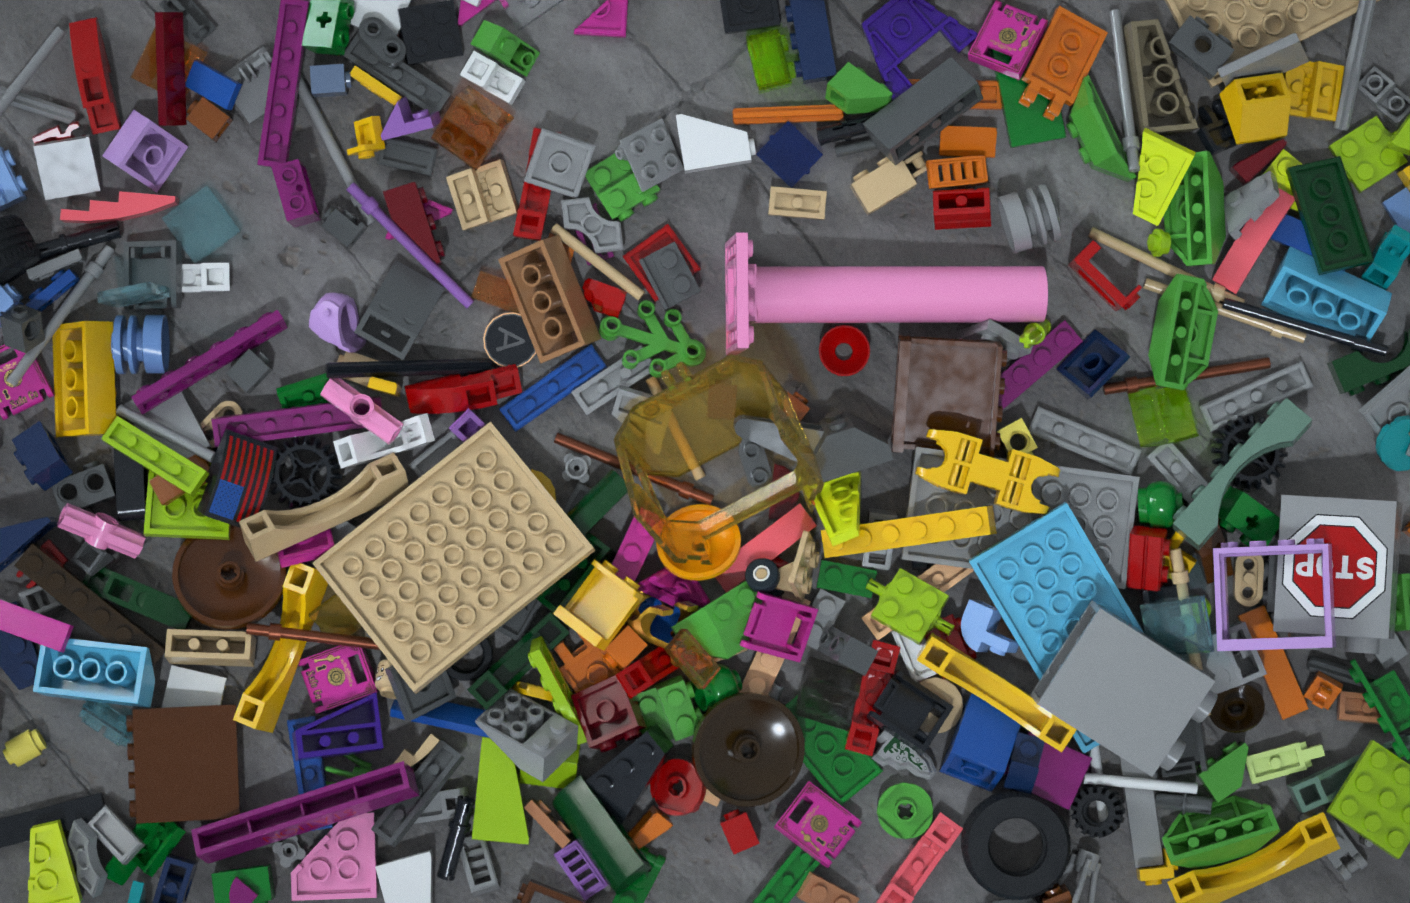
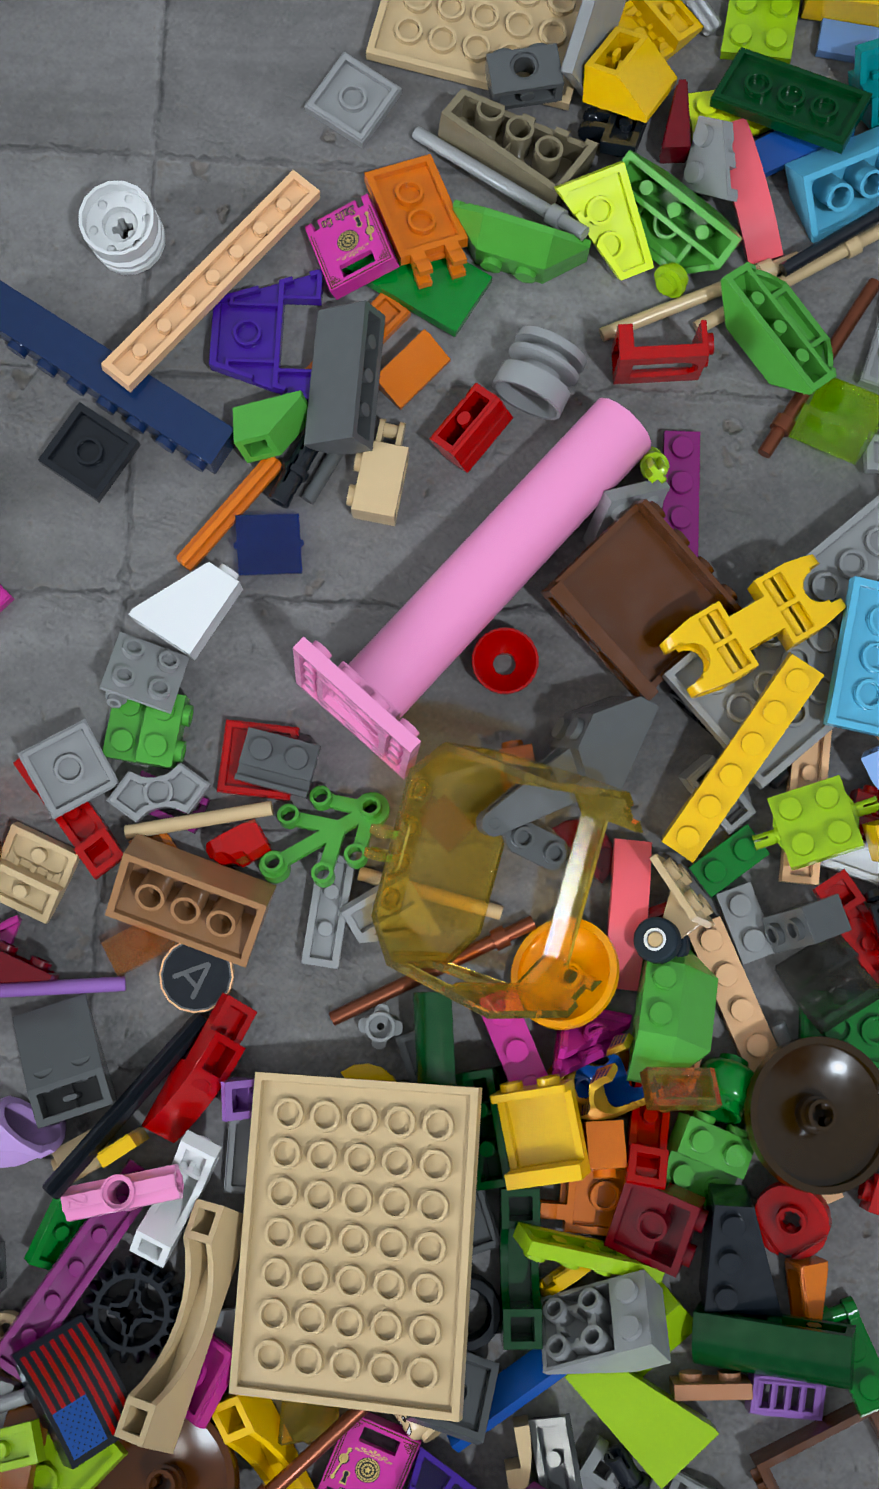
camera: 45 degrees left, 5 degrees down
blue tile [499,344,607,432] -> none
dark pink container [739,591,818,663] -> none
clear neon green brick [745,29,796,94] -> none
tan plate [768,186,827,220] -> none
neon yellow wing [806,471,861,546] -> none
orange slope [926,155,988,189] -> none
light yellow brick [996,418,1038,455] -> none
light grey tile [1028,406,1142,476] -> none
dark blue slope [1056,329,1130,400] -> none

